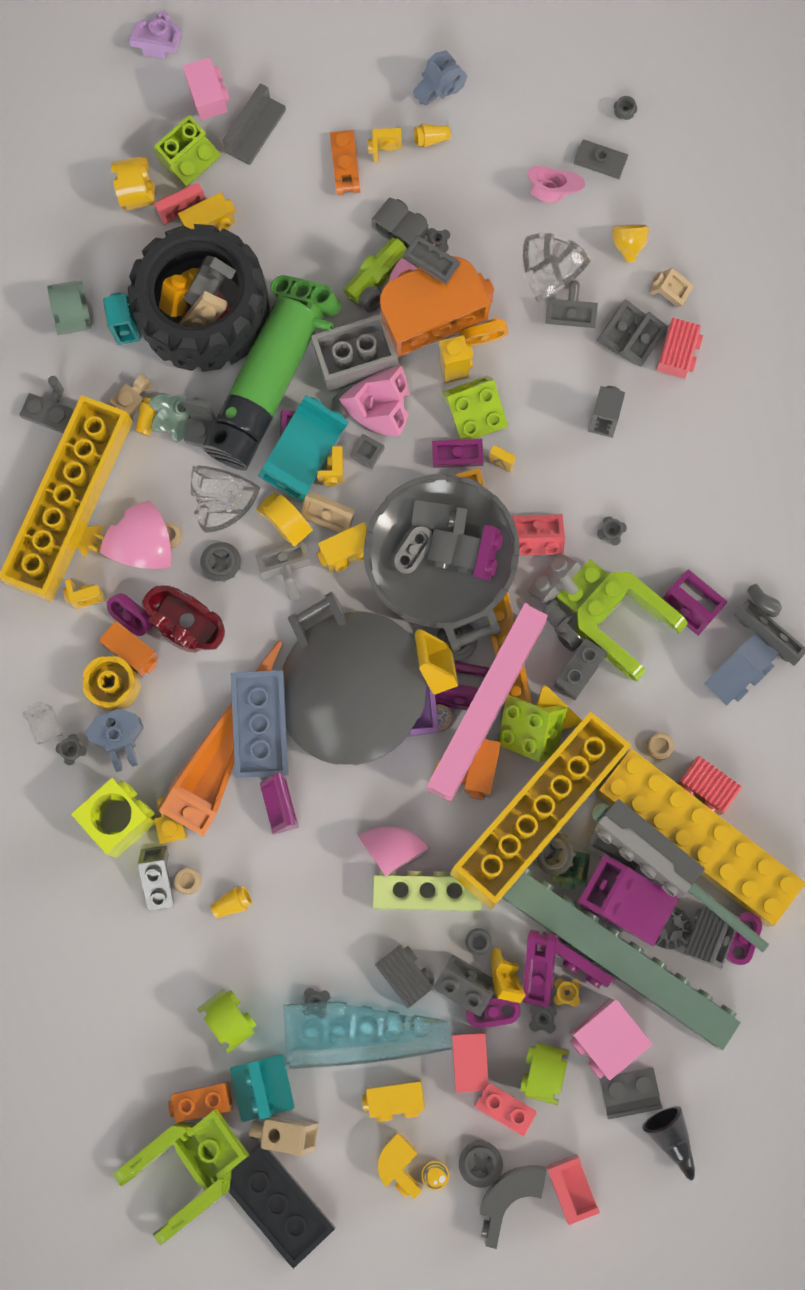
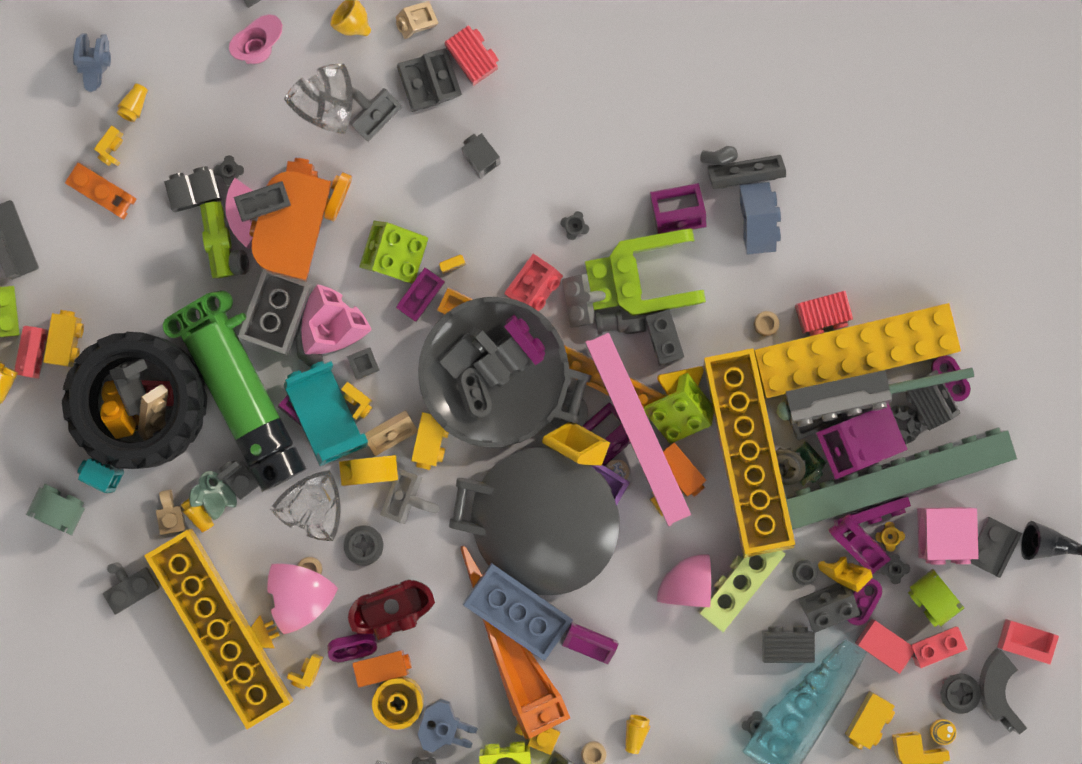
camera: 65 degrees left, 10 degrees up
yellow brick [439,335,473,383] -> none

